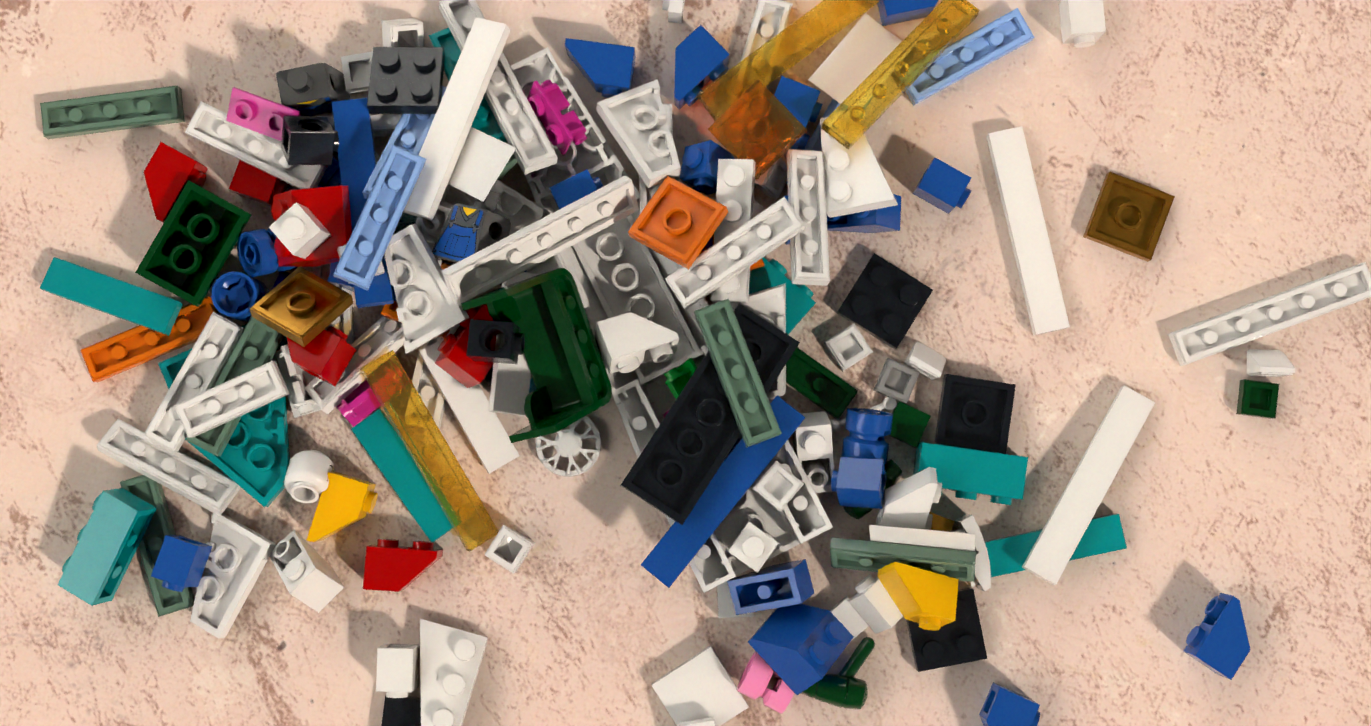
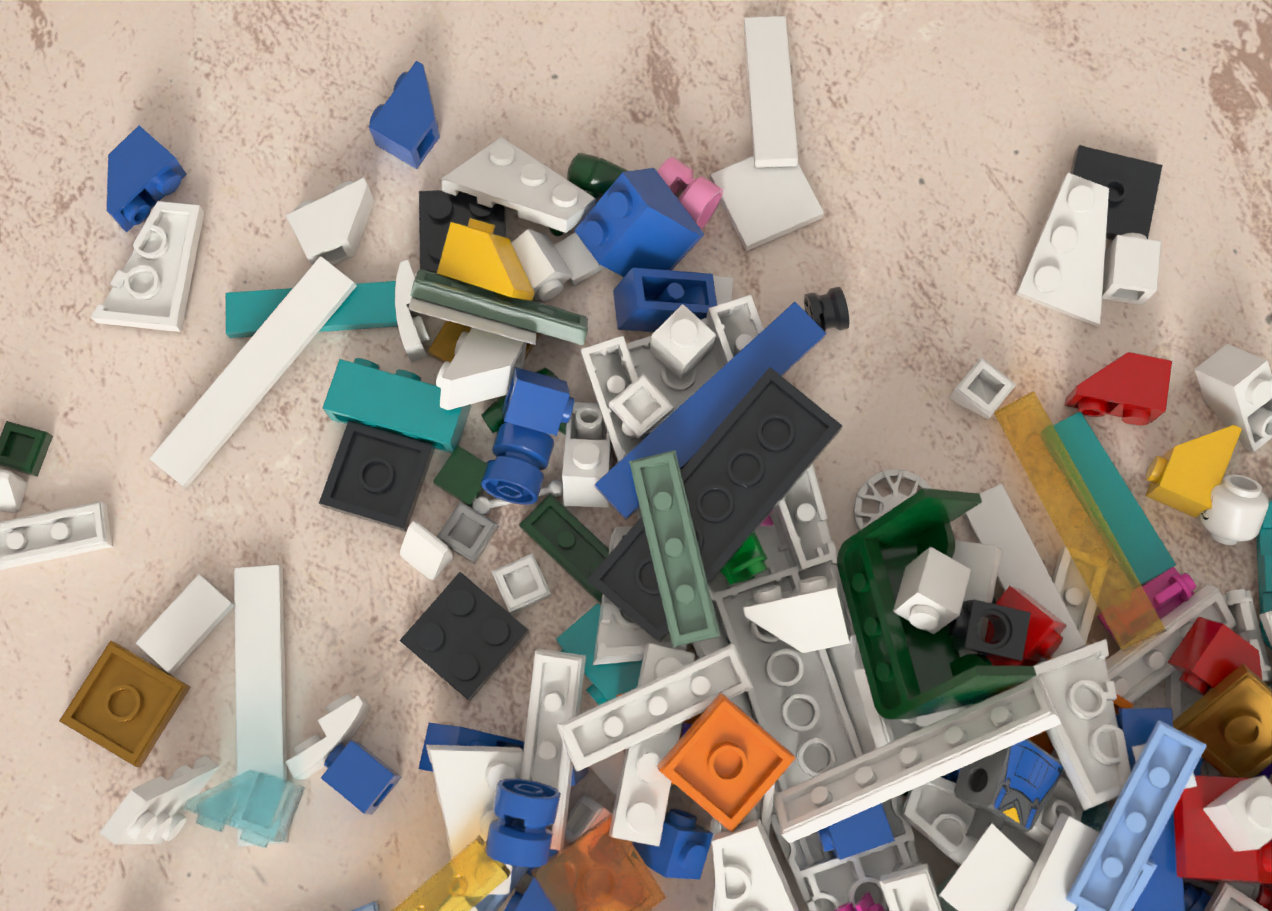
camera: 170 degrees left, 10 degrees down
none -> white wing [91,201,204,332]
none -> white wing [99,756,219,844]
none -> white tile [135,574,235,674]
none -> clear light blue slope [184,770,305,848]
none -> white slope [286,177,375,266]
none -> white slope [286,694,371,780]
none -> white wing [441,137,596,233]
none -> blue wheel [485,779,561,868]
none -> black wheel [804,287,850,331]
none -> white brick [893,547,971,634]

